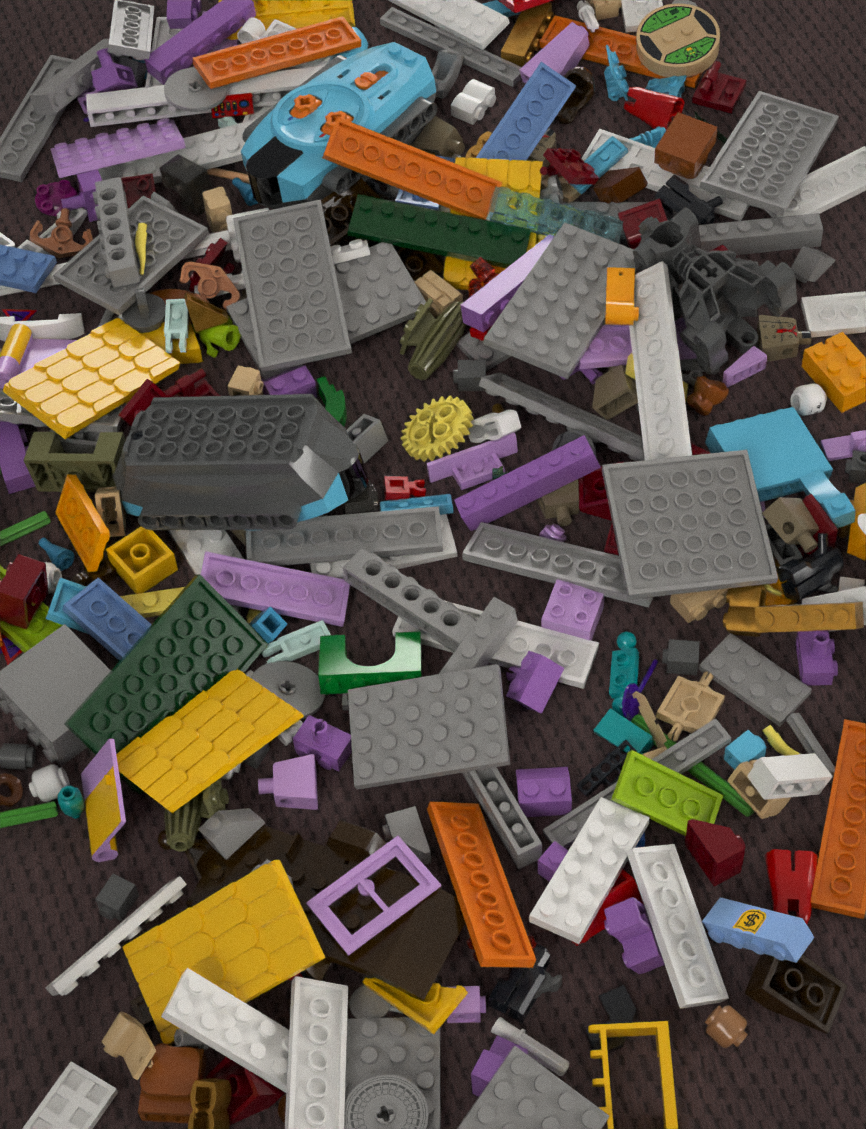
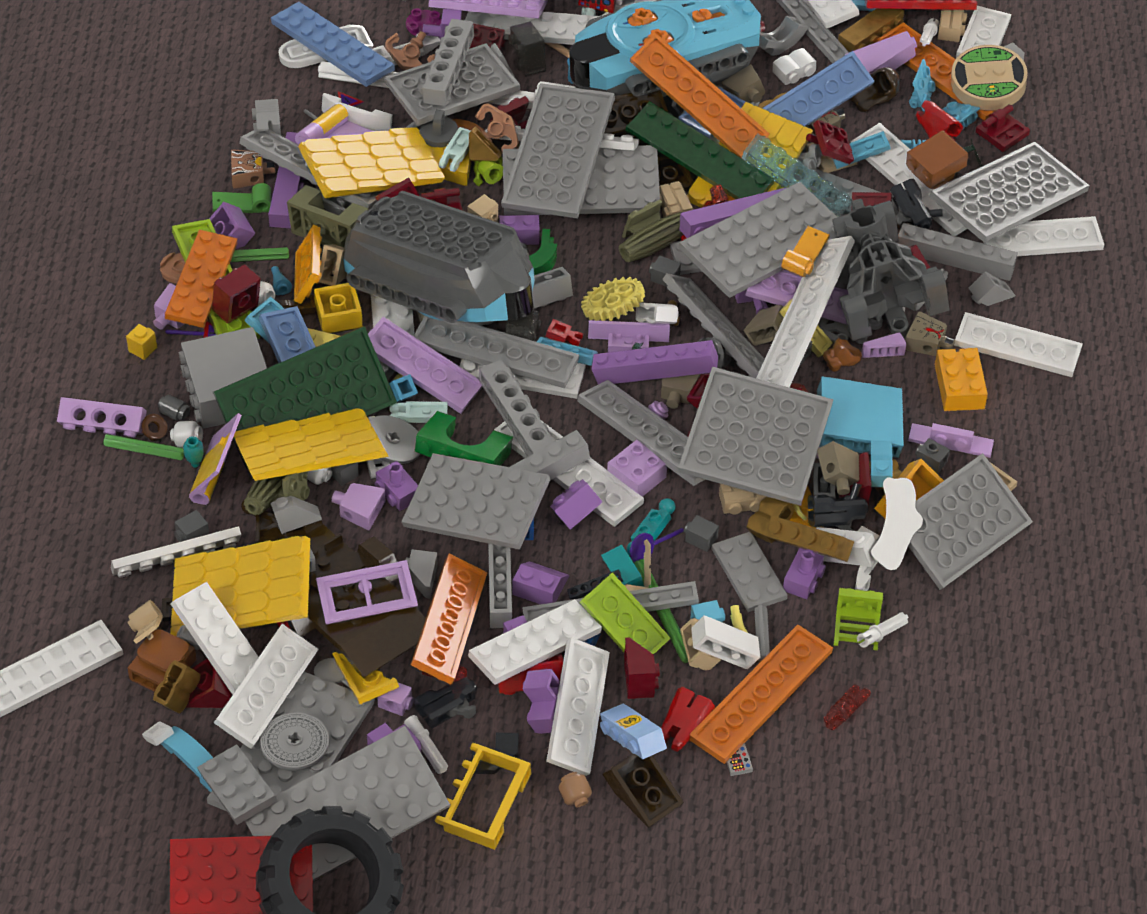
camera: 20 degrees right, 5 degrees down
light yellow animal [135,223,147,275] -> none
tan brick [202,187,232,233] -> none
reddish brown slope [593,167,648,204] -> none
tan plate [656,672,725,741] -> none
white head [790,383,827,416] -> none

